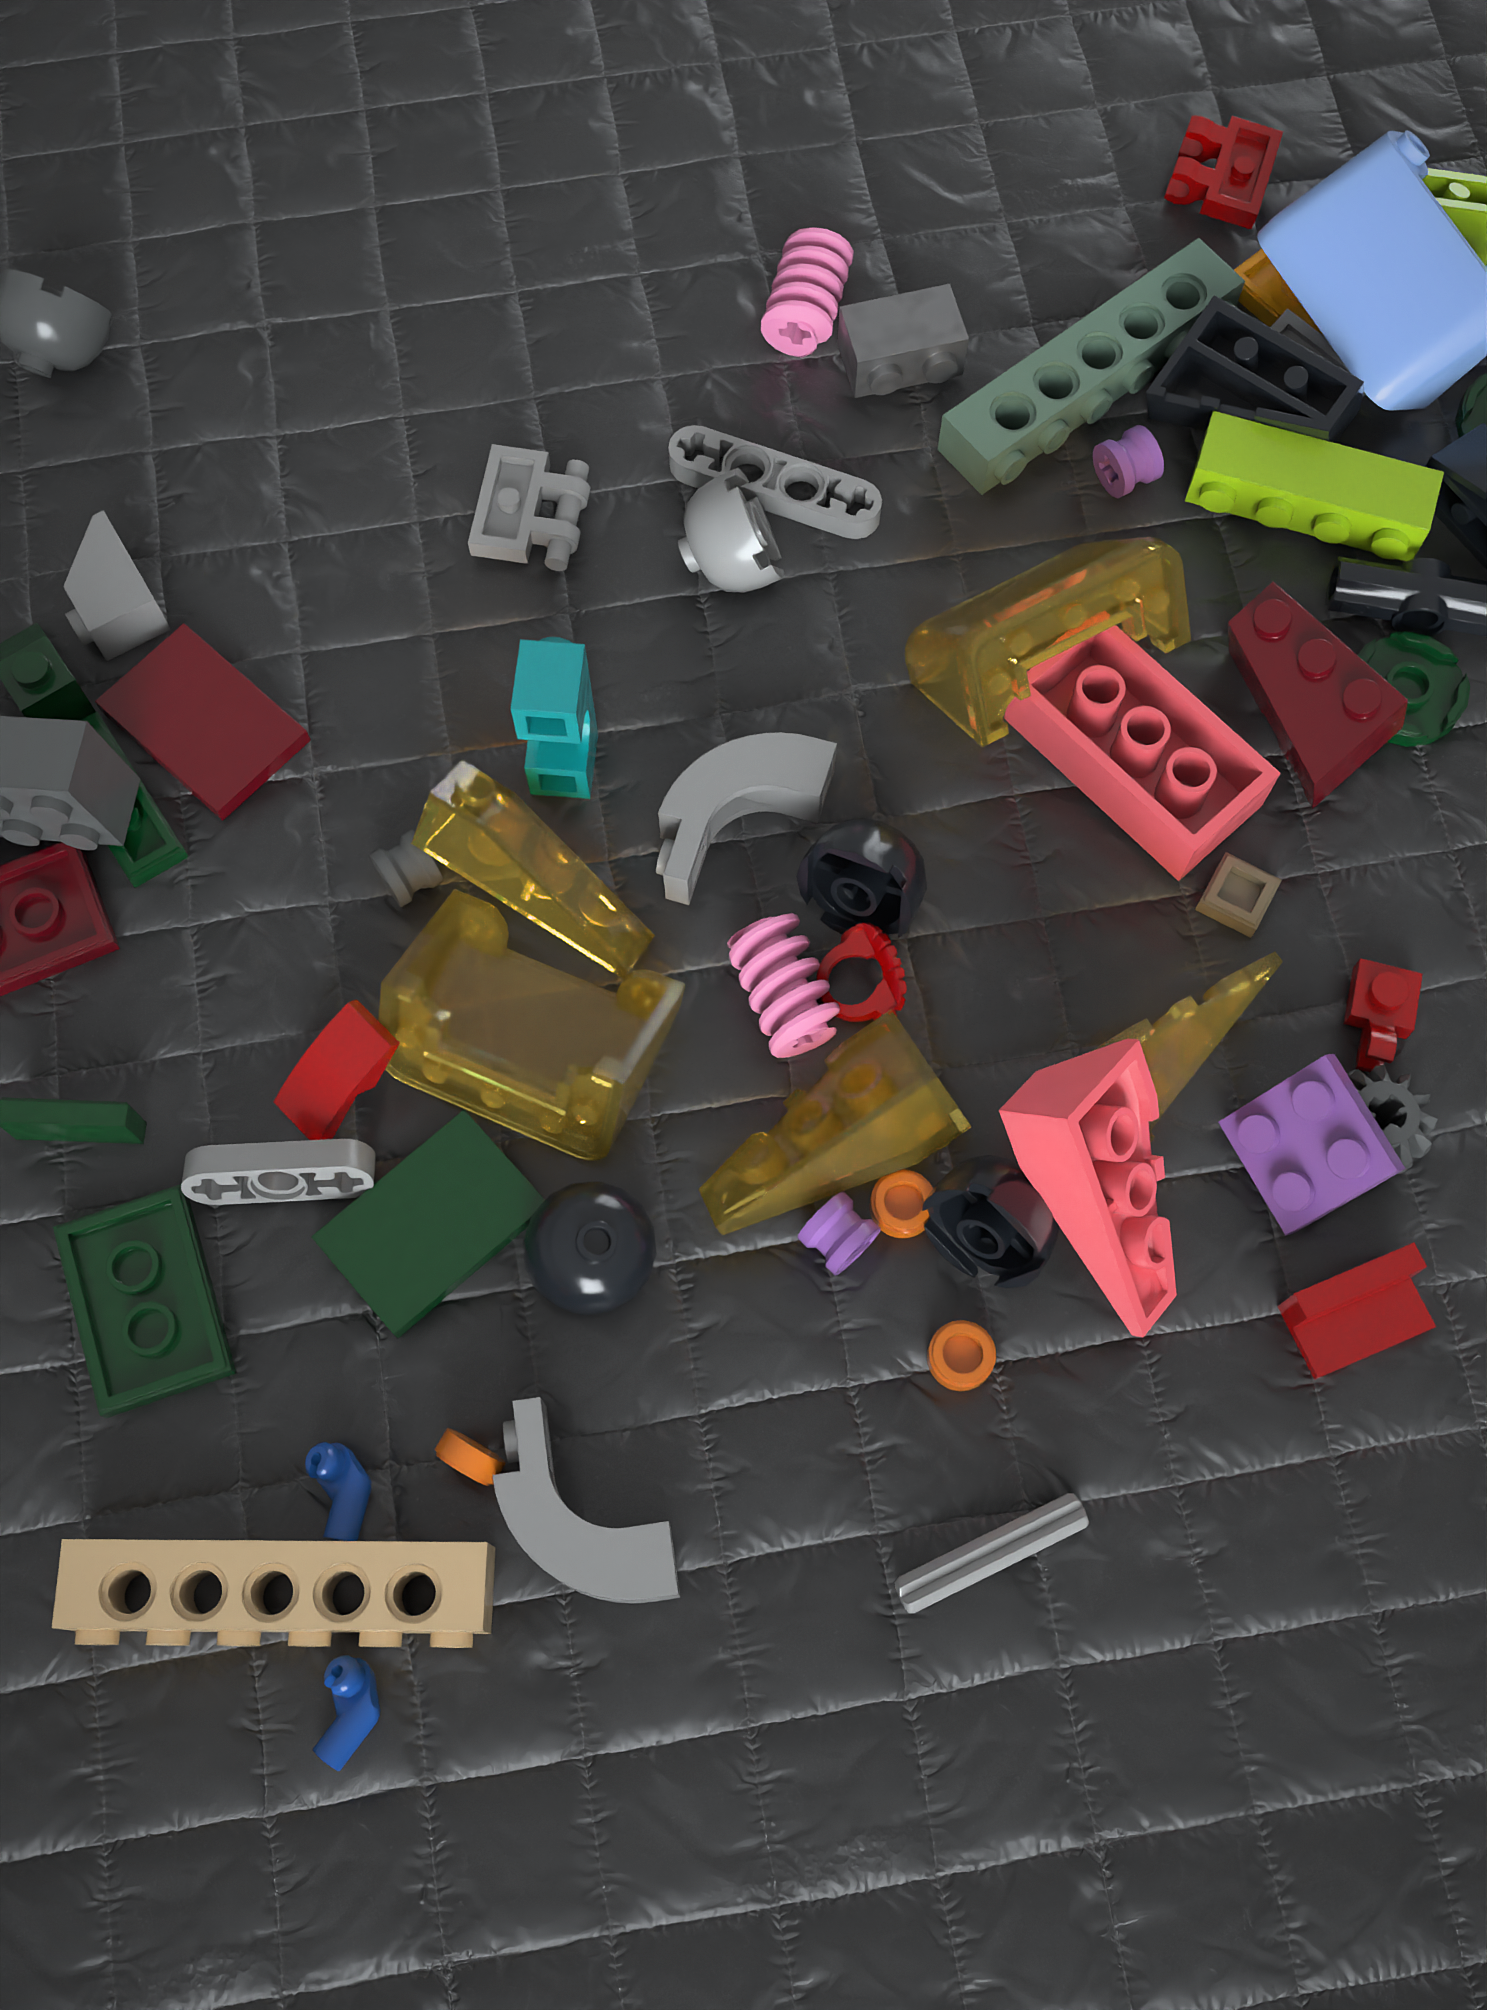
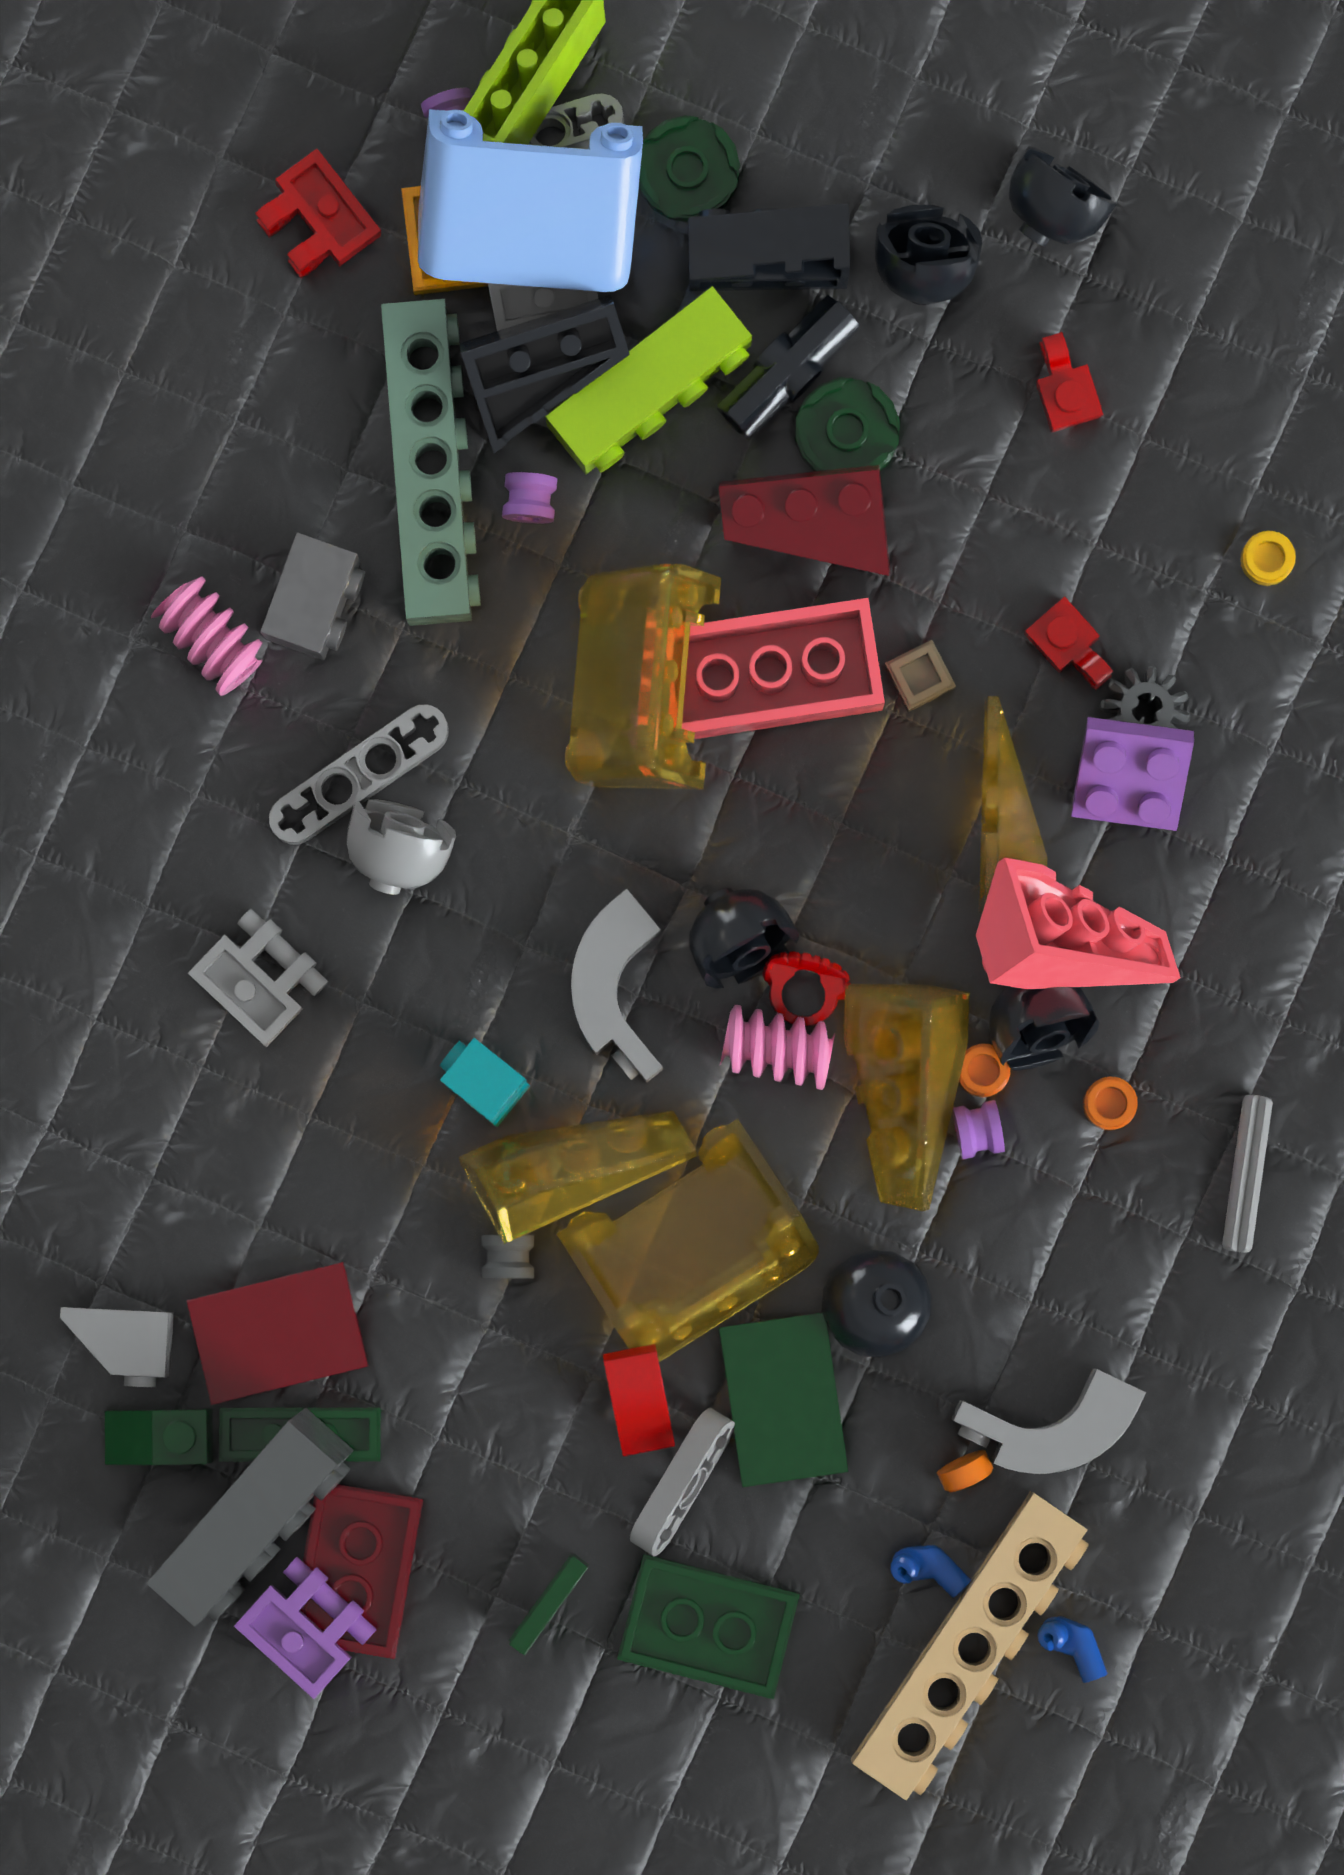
camera: 55 degrees left, 15 degrees up
red panel [1277,1242,1436,1380] -> none

